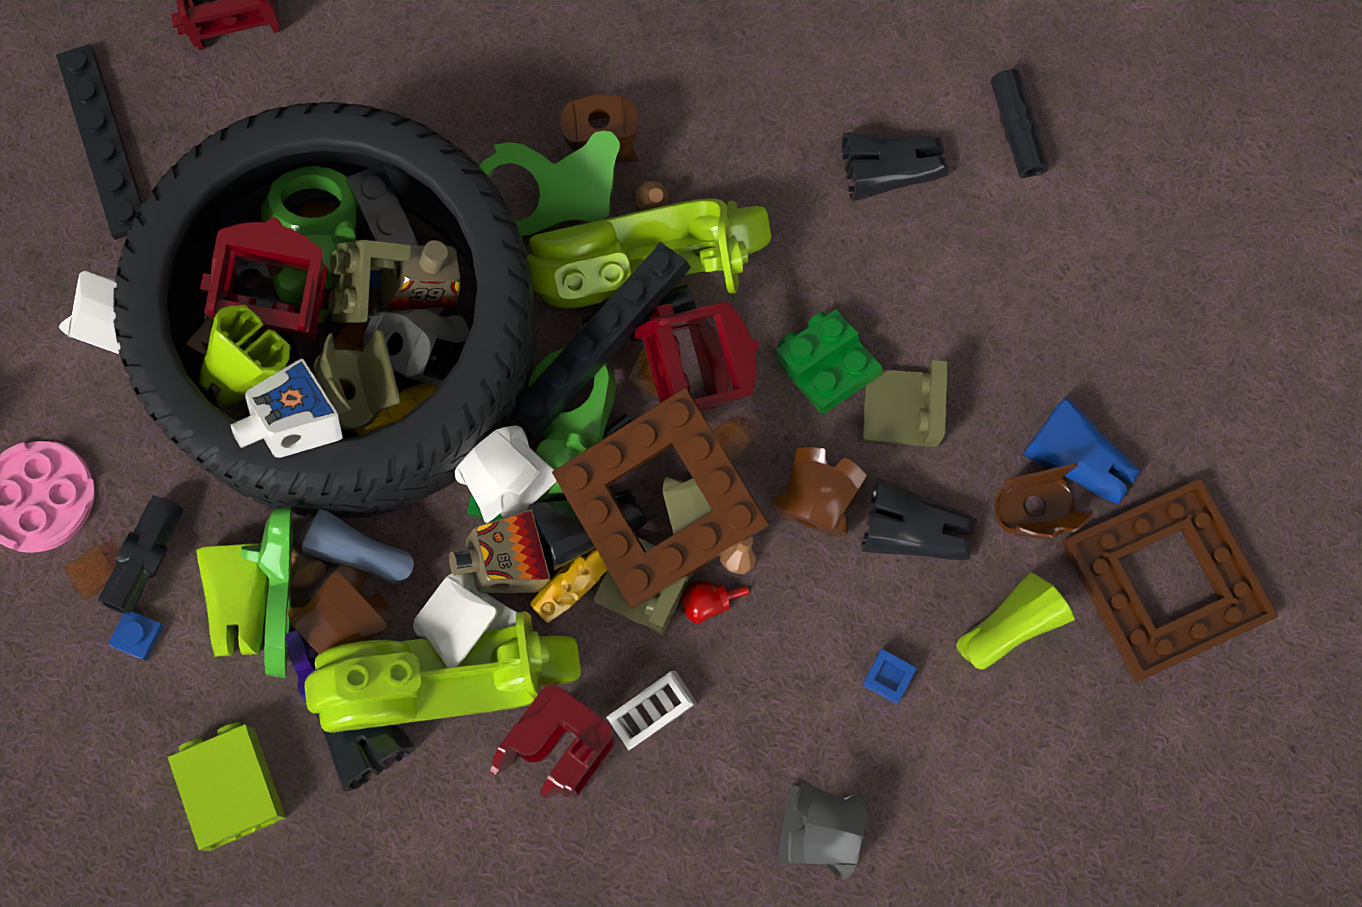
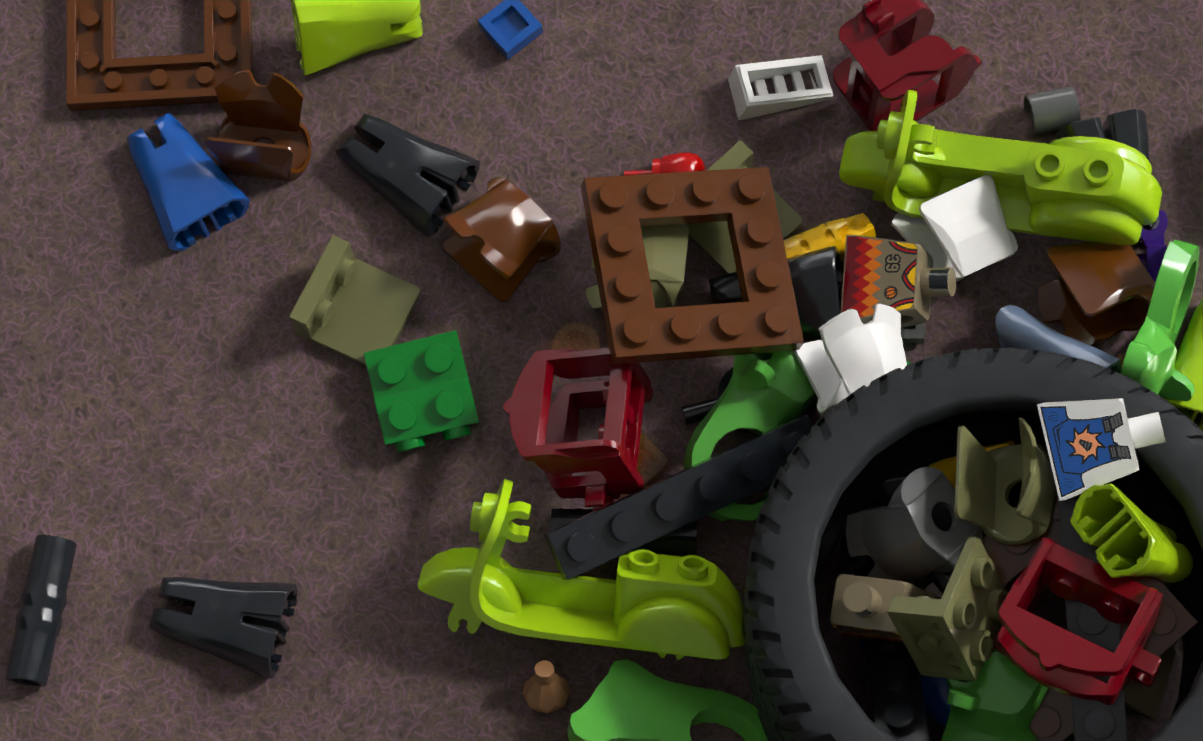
camera: 155 degrees left, 0 degrees up
none -> dark grey beam [1023,86,1081,136]

